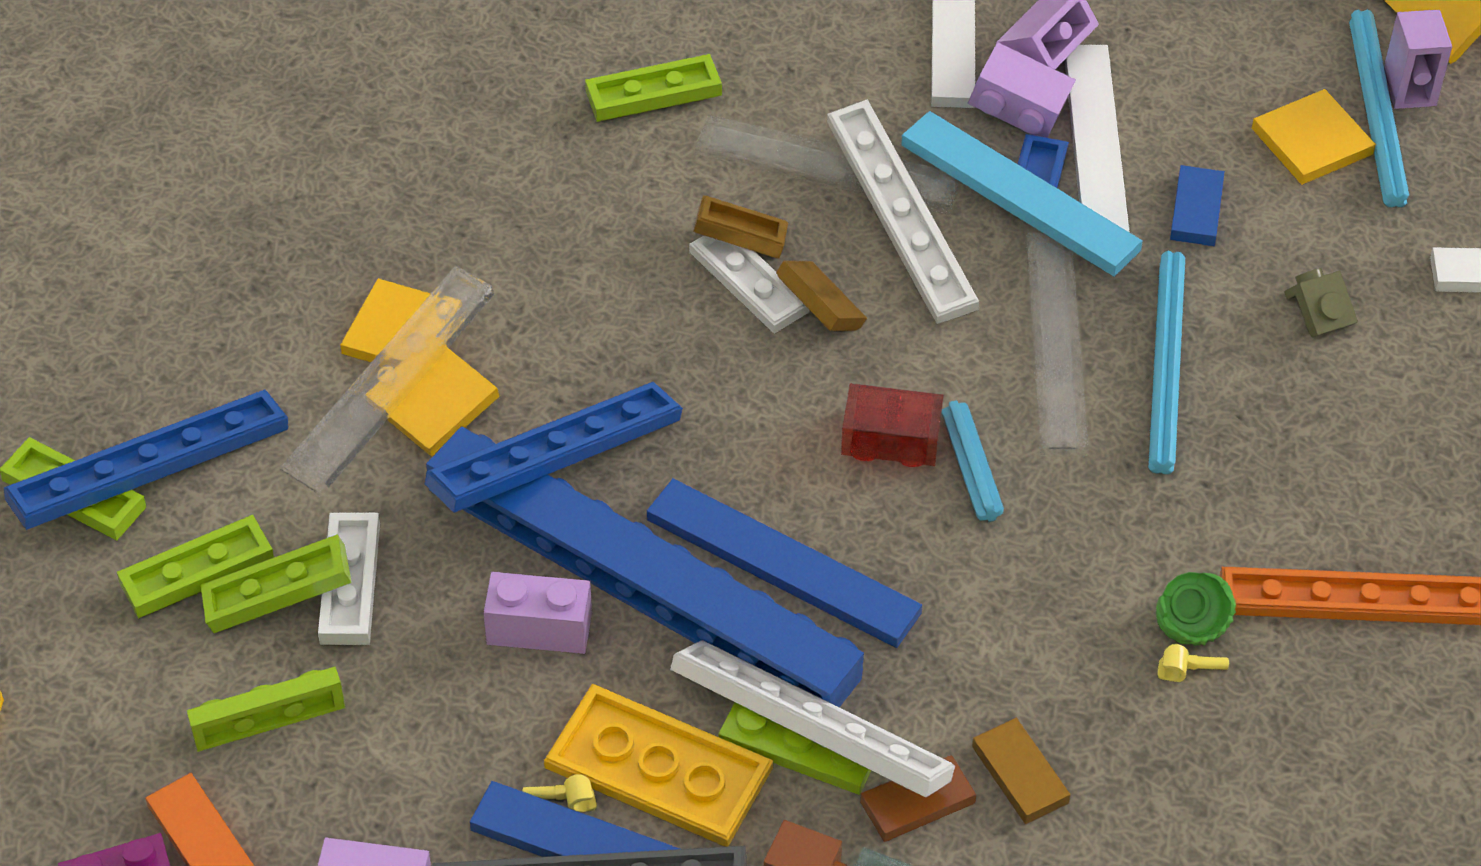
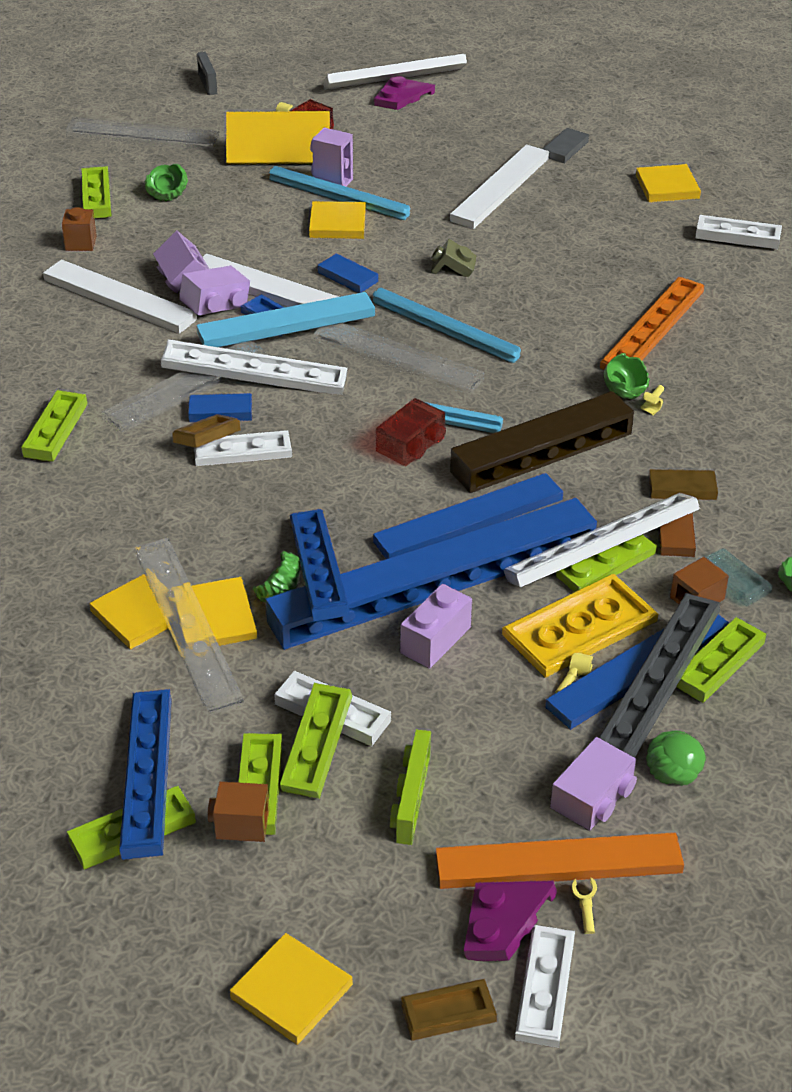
camera: 60 degrees left, 10 degrees down
pearl gold tile [776,260,867,331] -> none
none -> blue tile [189,393,252,422]
none -> dark orange brick [208,781,270,842]
none -> bright green hair [253,551,300,603]
none -> dark brown brick [450,391,634,493]

